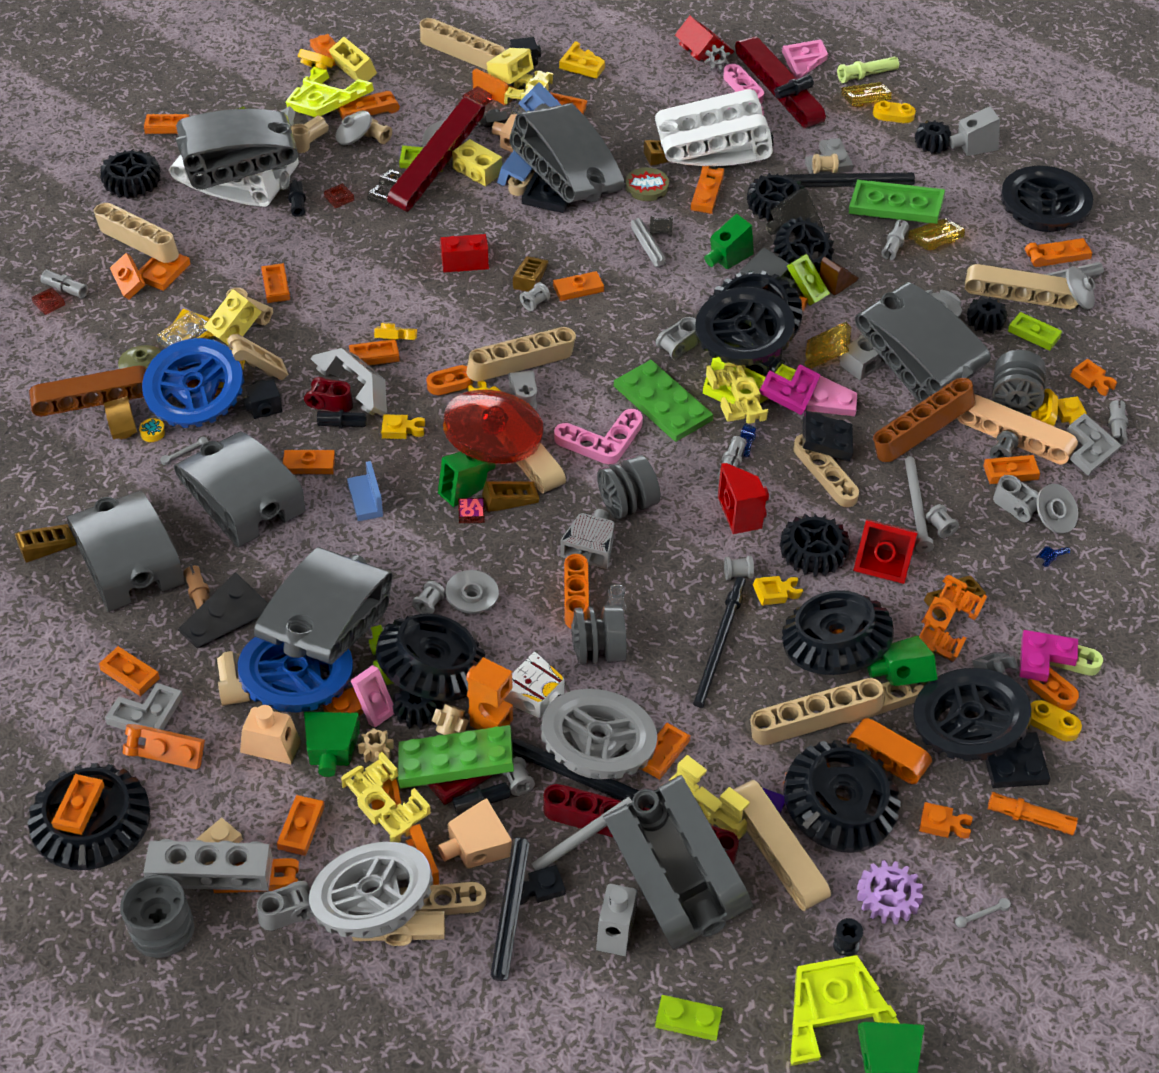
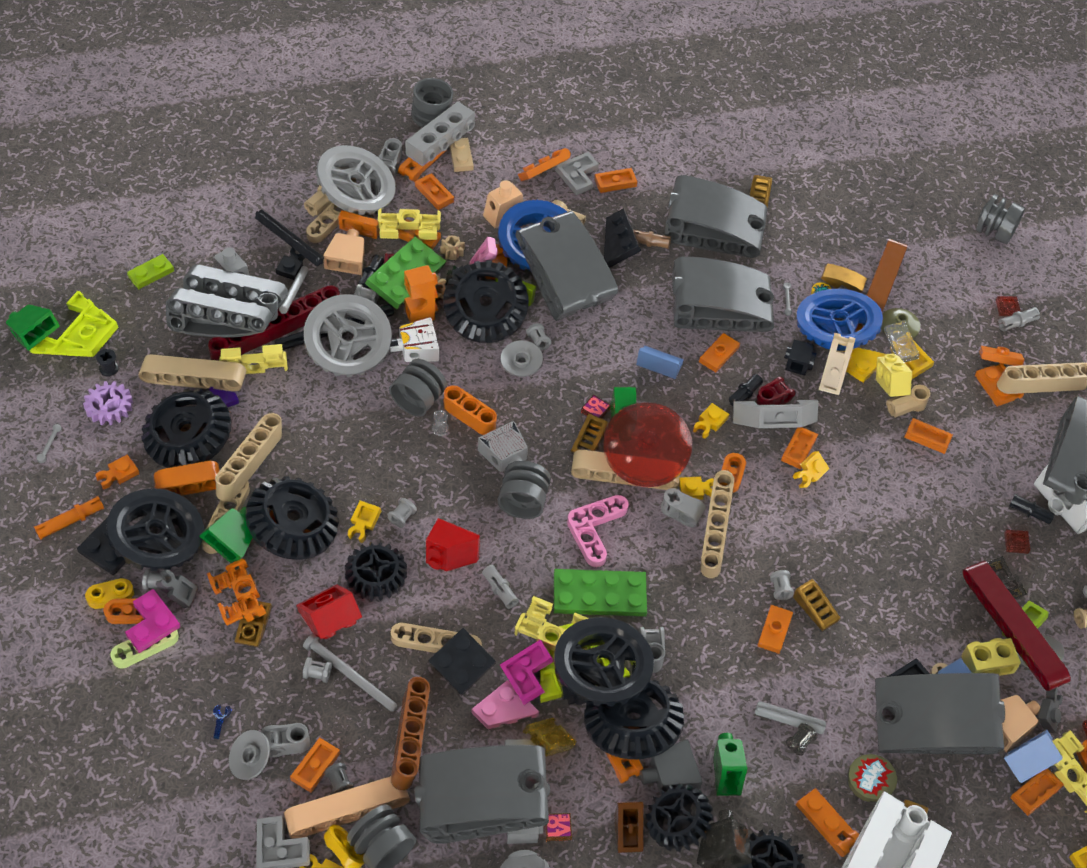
camera: 125 degrees right, 5 degrees up
black gear [28,763,151,870] -> none
orange plate [52,774,105,835] -> none
green torso [304,712,360,777] -> none
red slope [440,234,489,273] -> none
orange plate [639,723,691,780] -> none
black bar [693,577,746,708] -> none
clear blue hand [740,424,756,457] -> none
lime plate [787,254,830,306] -> none

